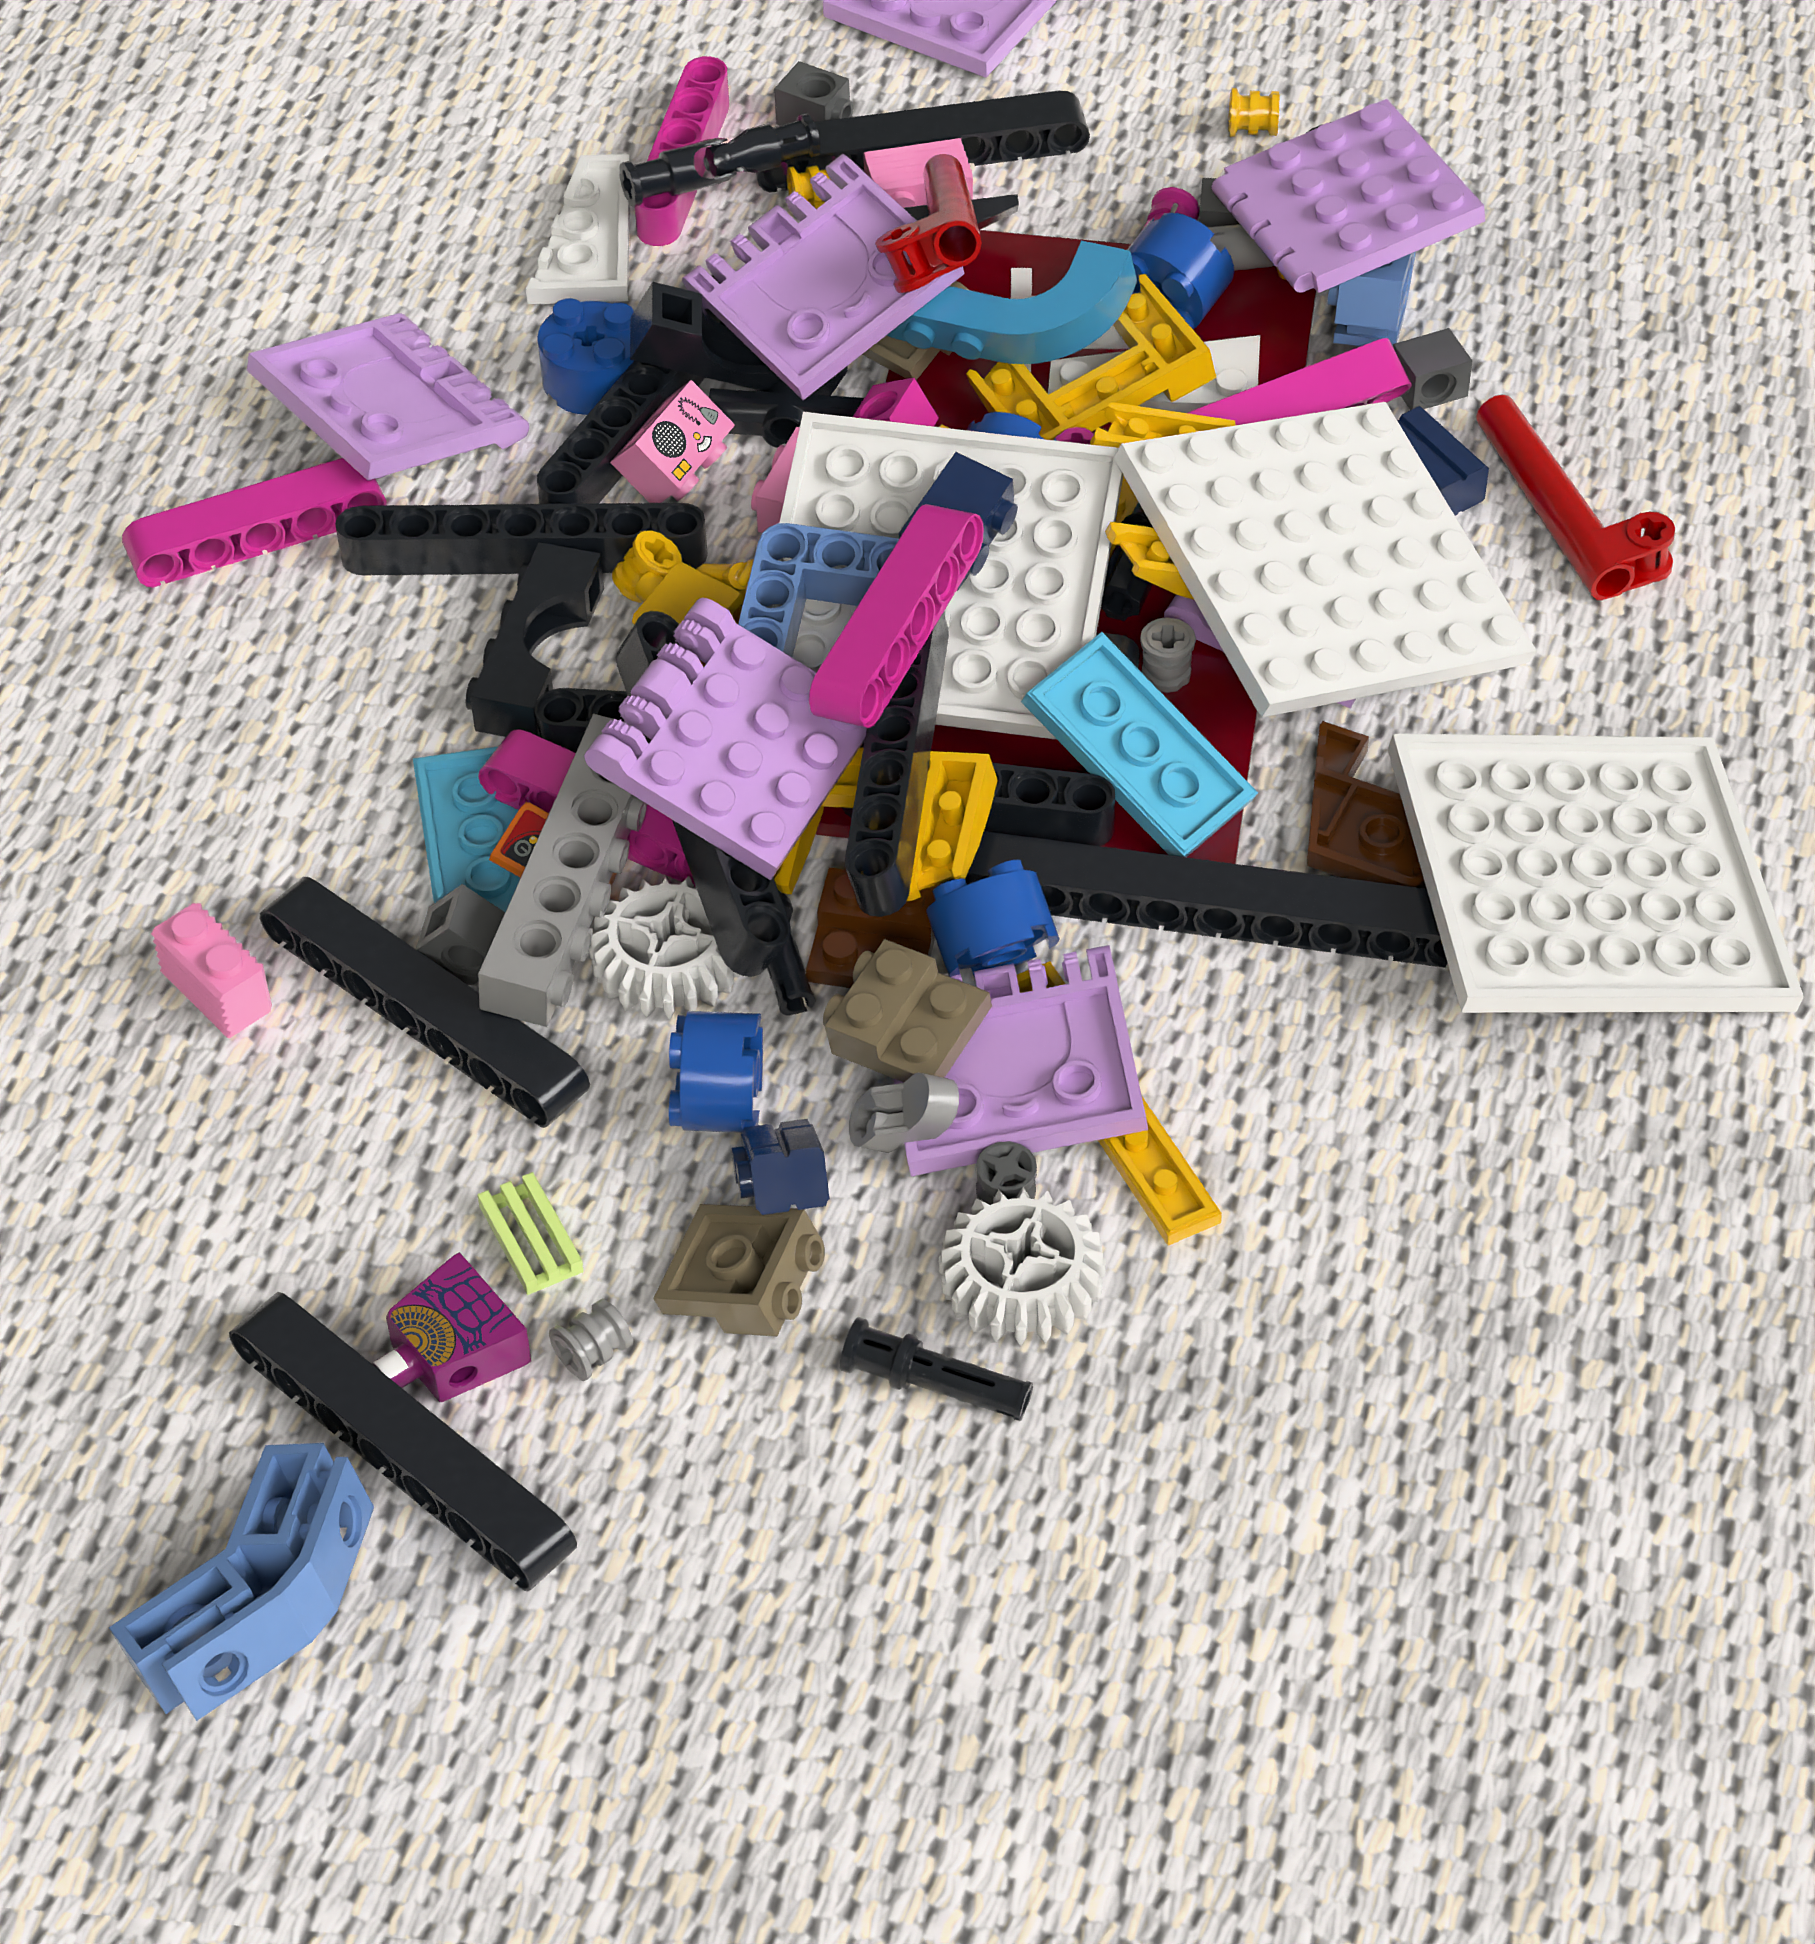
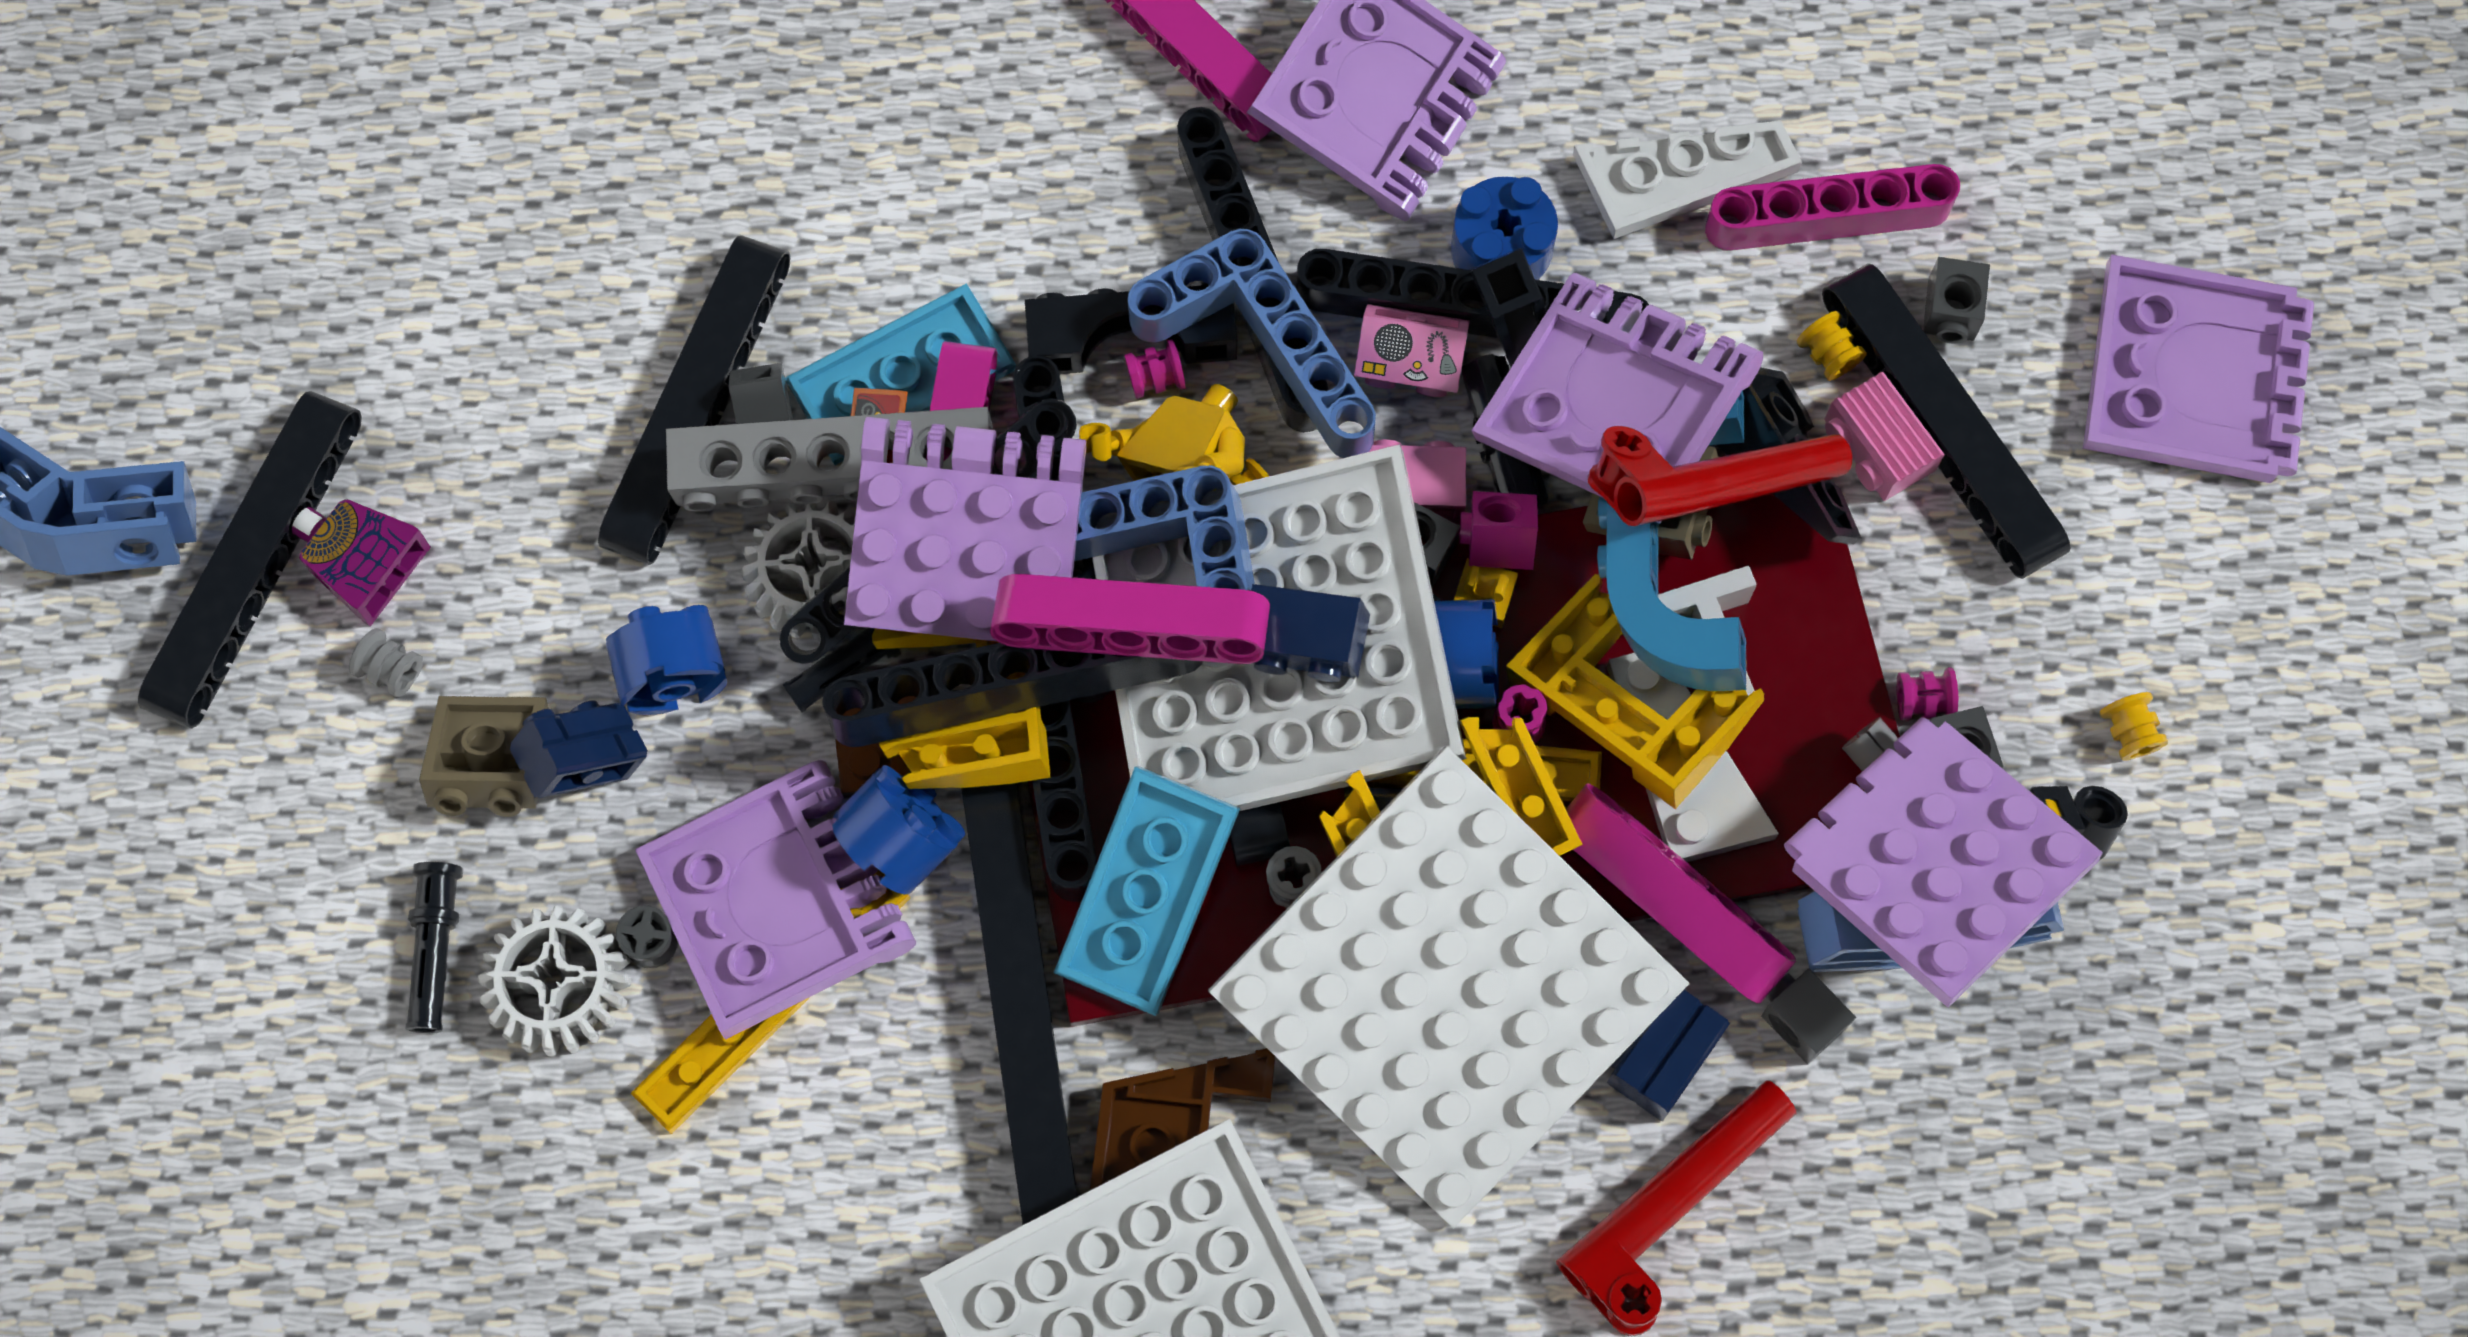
camera: 70 degrees right, 20 degrees up
bright pink brick [151,903,272,1038] -> none
yellowish green tile [477,1172,584,1295] -> none
yellow bush [612,530,682,603] -> none
black piece [619,113,820,207] -> none
dark tan plate [823,939,992,1082] -> none
light grey piece [849,1072,959,1153] -> none
blue brick [1127,212,1234,329] -> none
none -> dark pink bush [1124,339,1186,399]
none -> medium blue beam [1128,229,1376,458]

